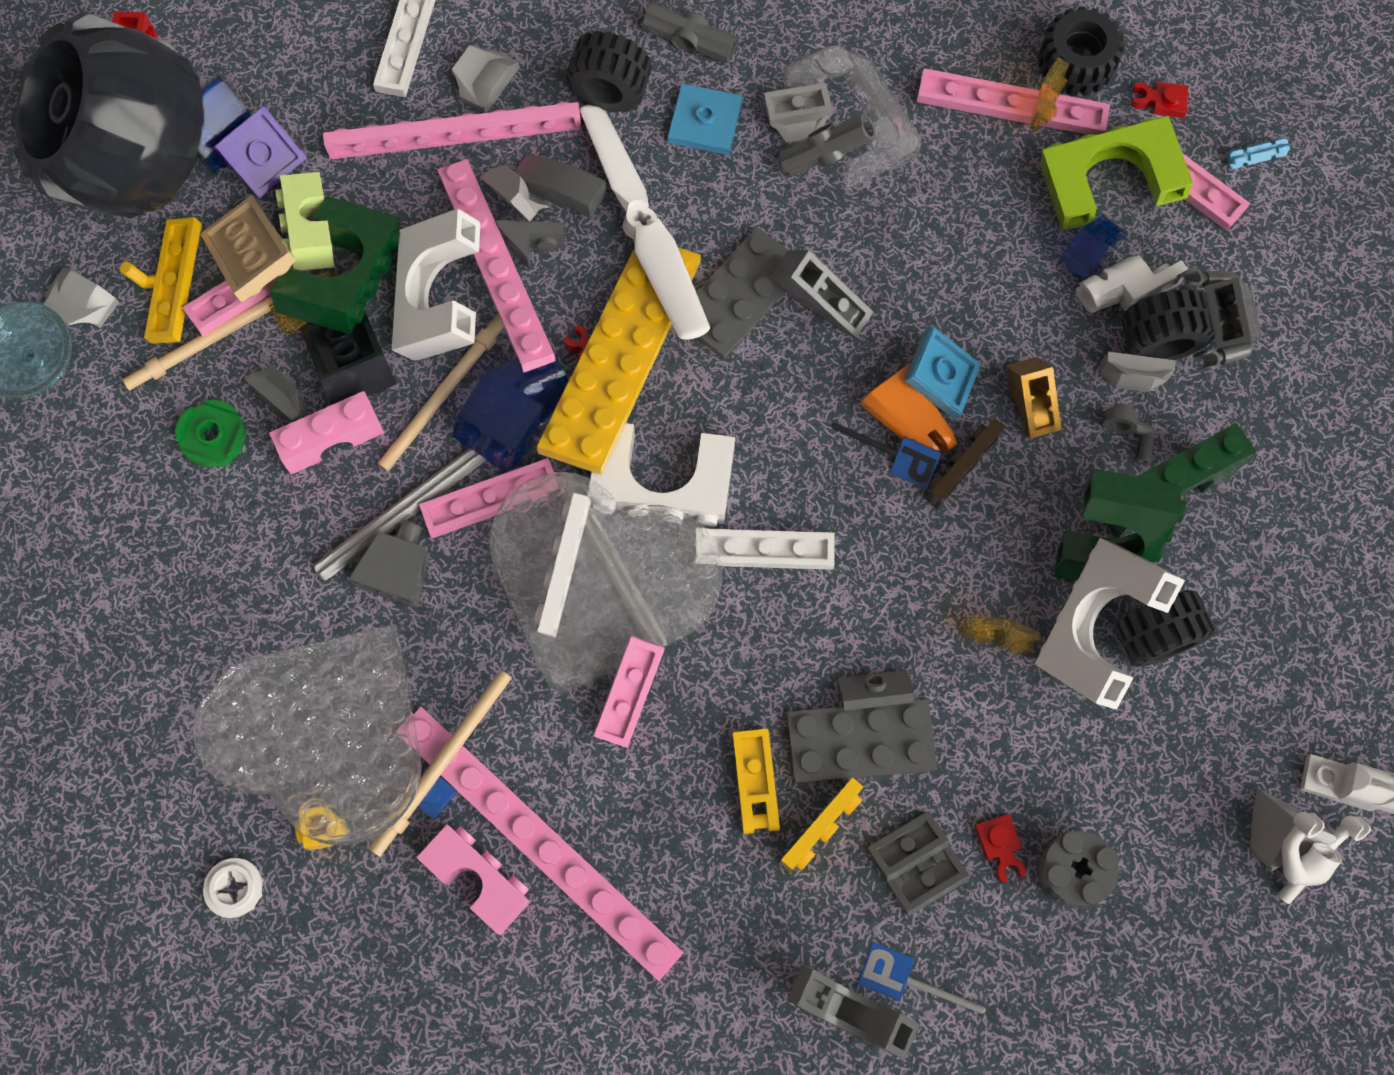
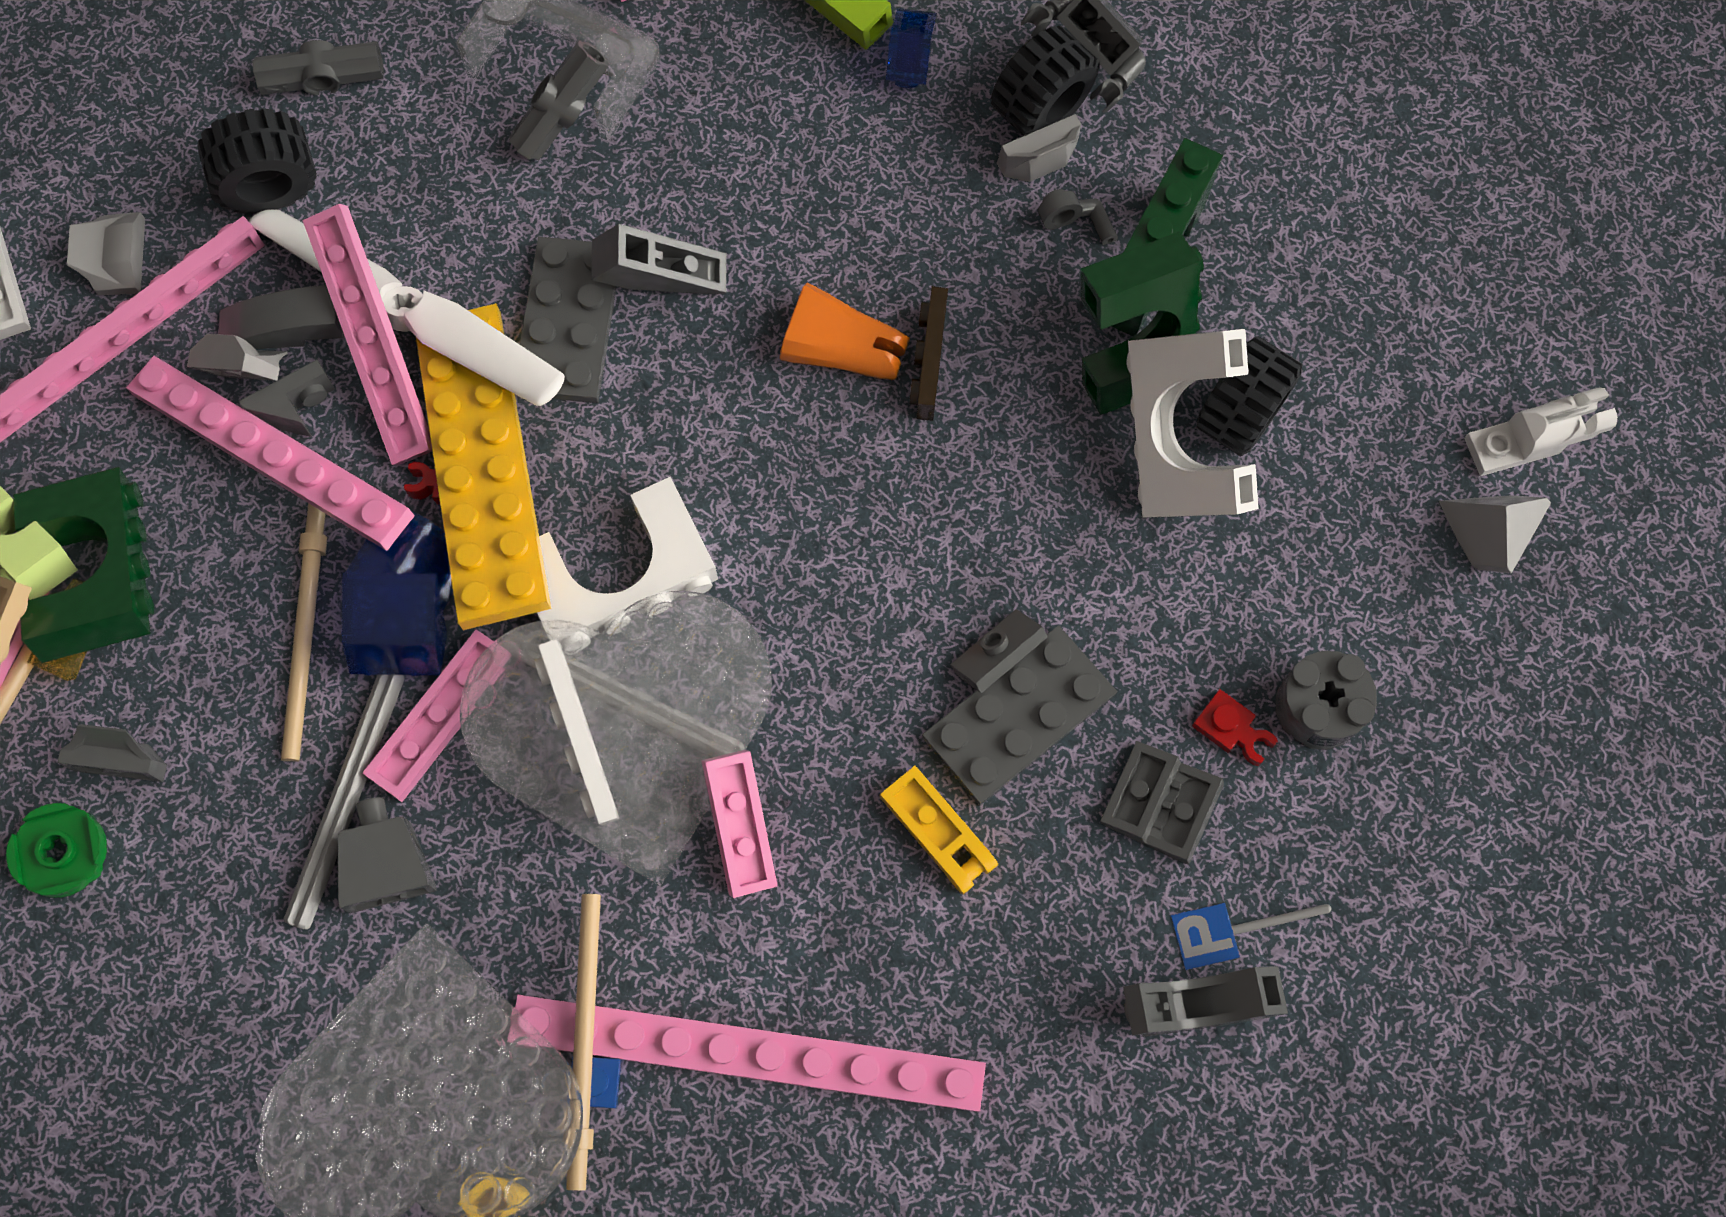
camera: 35 degrees left, 0 degrees up
bright pink arch [269,391,384,474] -> none
black slope [300,312,397,405] -> none
white arch [392,209,480,360] -> none
bright pink arch [416,824,531,935] -> none
dark azure plate [668,84,743,155] -> none
white plate [696,529,834,570] -> none
light grey slope [763,83,832,143] -> none
yellow plate [780,777,863,873] -> none
piece [832,423,942,490] -> none
dark azure plate [904,326,981,419] -> none
clear yellow slope [962,617,1041,654] -> none
pearl gold arch [1006,357,1062,439] -> none
white plate [1076,256,1188,313] -> none
white piece [1278,812,1371,904] -> none
none -> bright pink plate [302,204,433,465]

